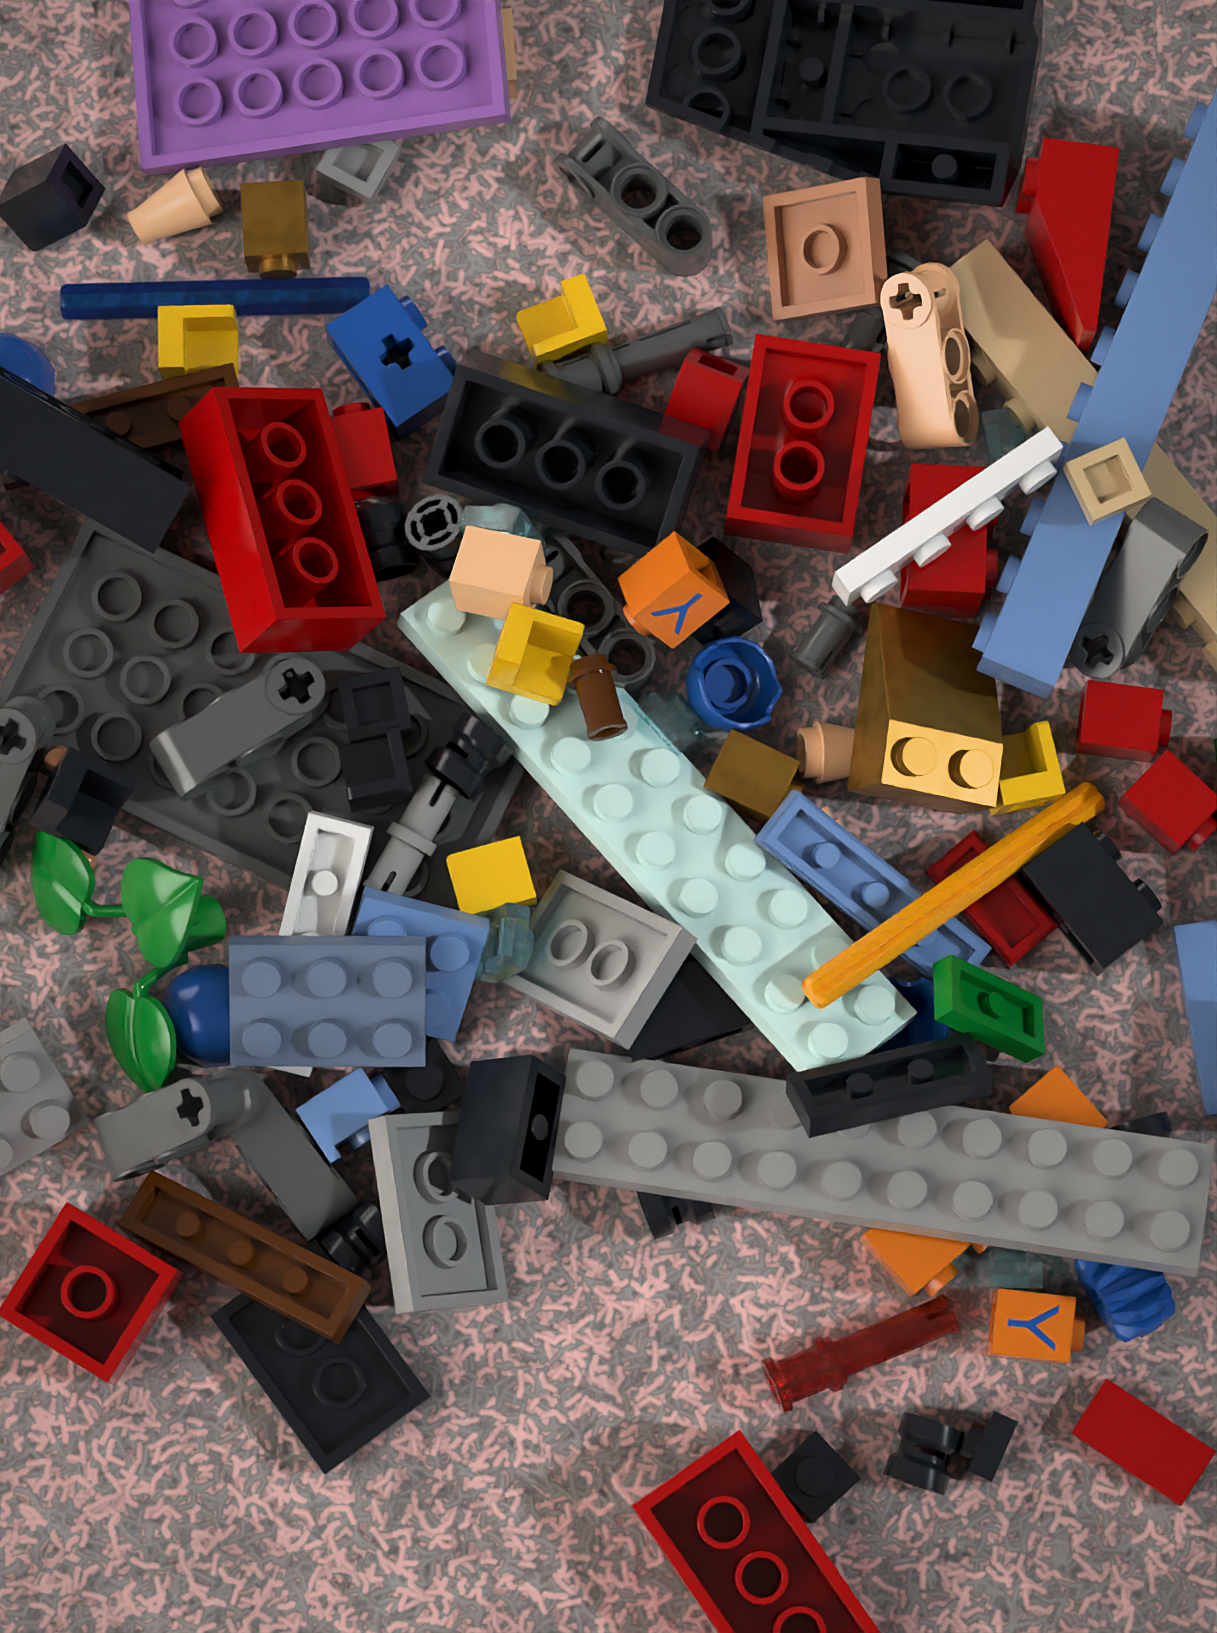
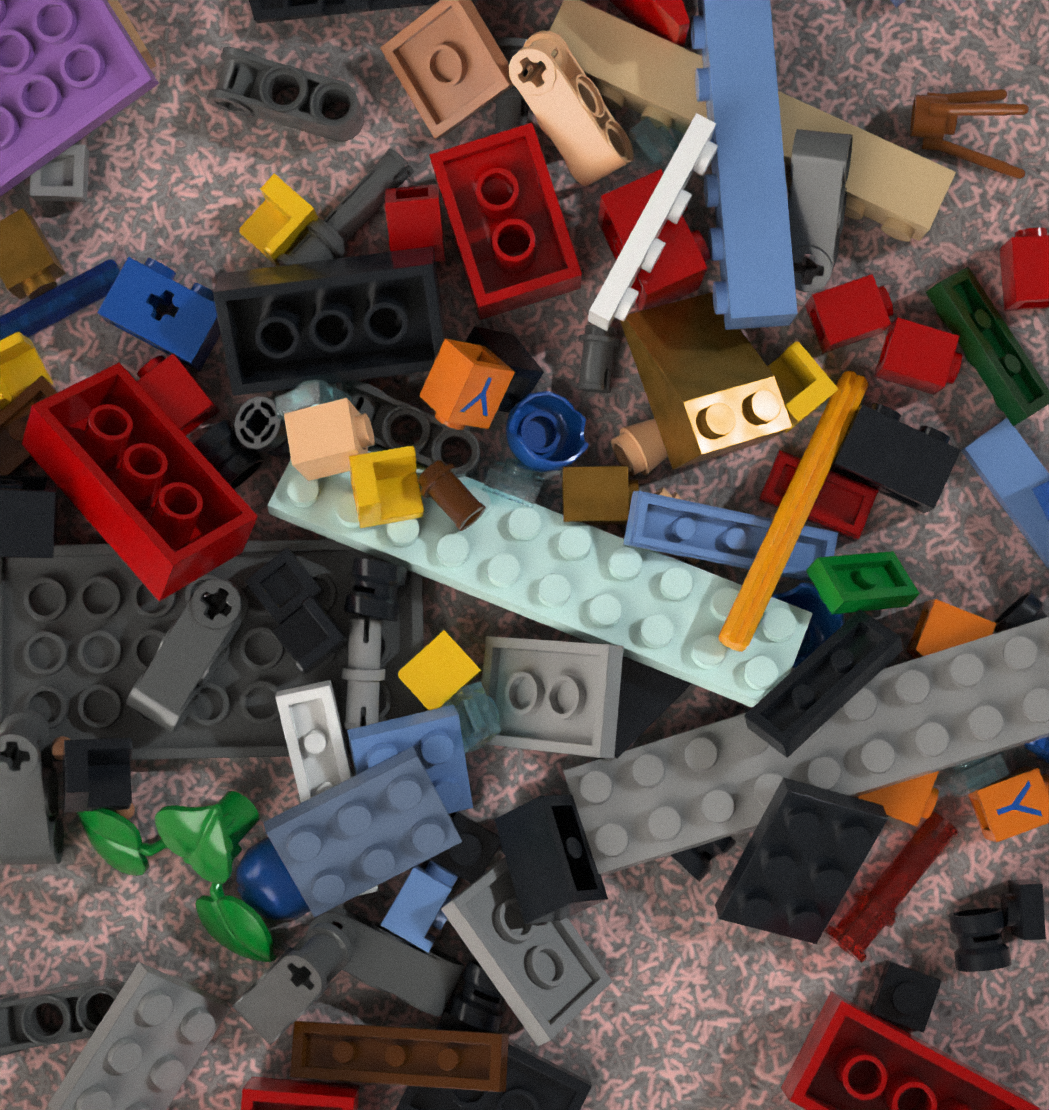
camera: 25 degrees left, 5 degrees up
tan plate [1063,437,1152,527] -> none
none -> black plate [715,777,888,944]

